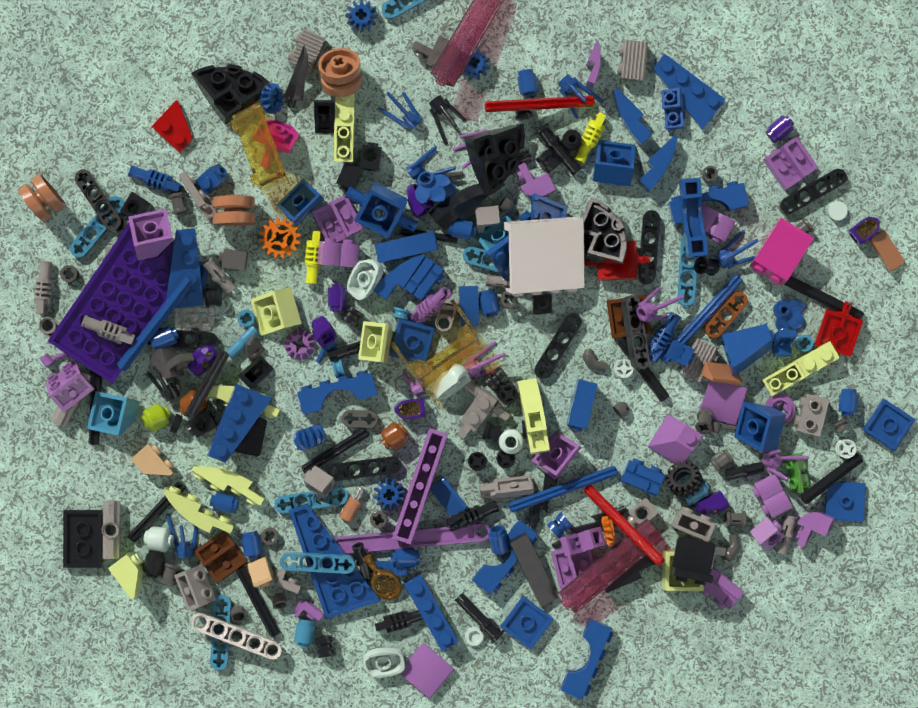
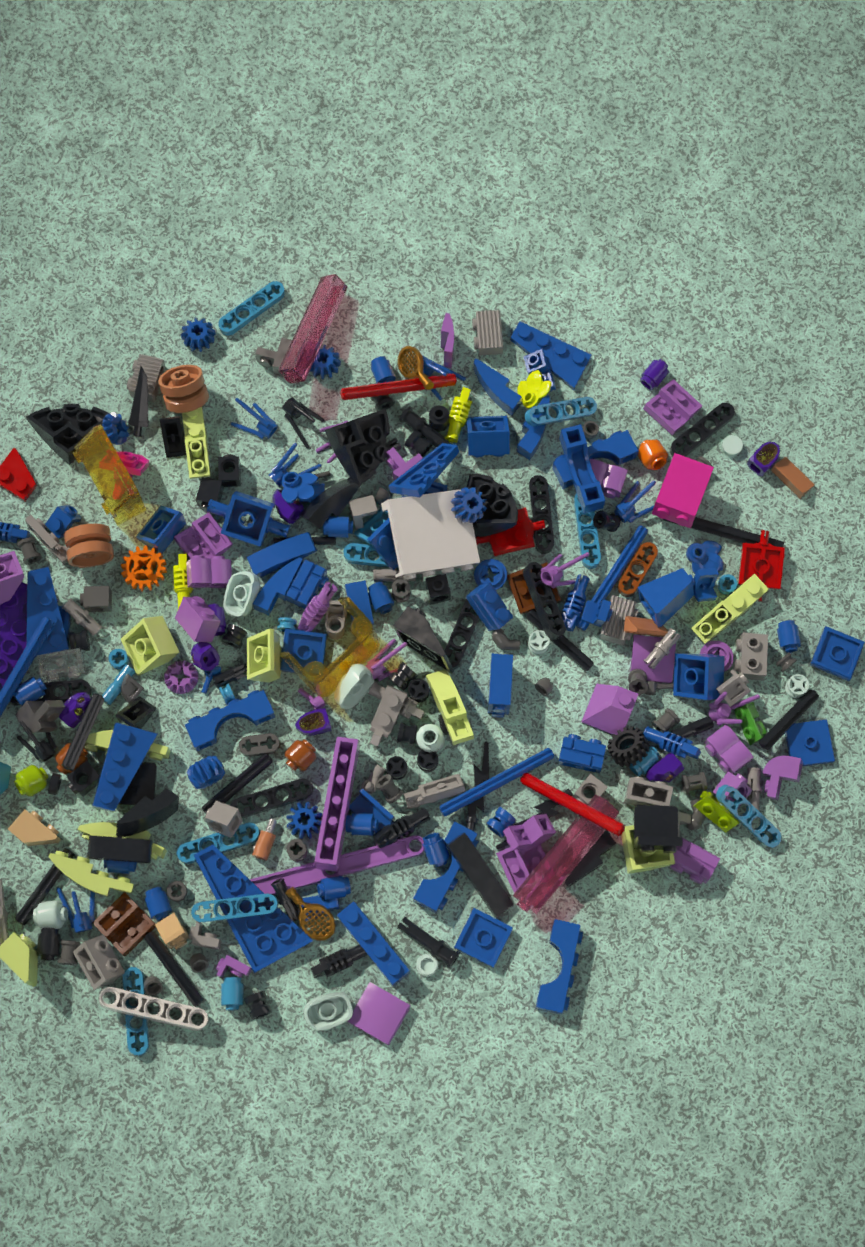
camera: 10 degrees left, 15 degrees down
medium lavender slope [531,431,582,480] -> none
orange gear [601,516,616,547] -> none
none -> black beam [87,836,153,863]
none -> black slope [116,788,180,838]
none -> medium lavender brick [175,596,221,642]
none -> blue brick [346,813,379,836]
none -> light grey arm [362,764,386,794]
none -> dark grey bush [375,774,403,803]
none -> blue wing [388,443,459,498]
none -> black slope [393,606,454,674]
none -> pearl gold piece [397,346,434,390]
none -> blue gear [451,487,487,523]
none -> blue brick [466,583,513,631]
none -> blue gear [474,559,507,590]
none -> neon yellow plate [517,370,552,409]
none -> dark azure beam [525,397,597,426]
none -> orange head [637,439,668,470]
none -> light grey pin [643,628,681,669]
none -> blue hinge [643,726,701,760]
none -> lime hinge [694,791,740,833]
none -> light grey bracket [716,669,751,707]
none -> dark azure beam [716,785,782,848]

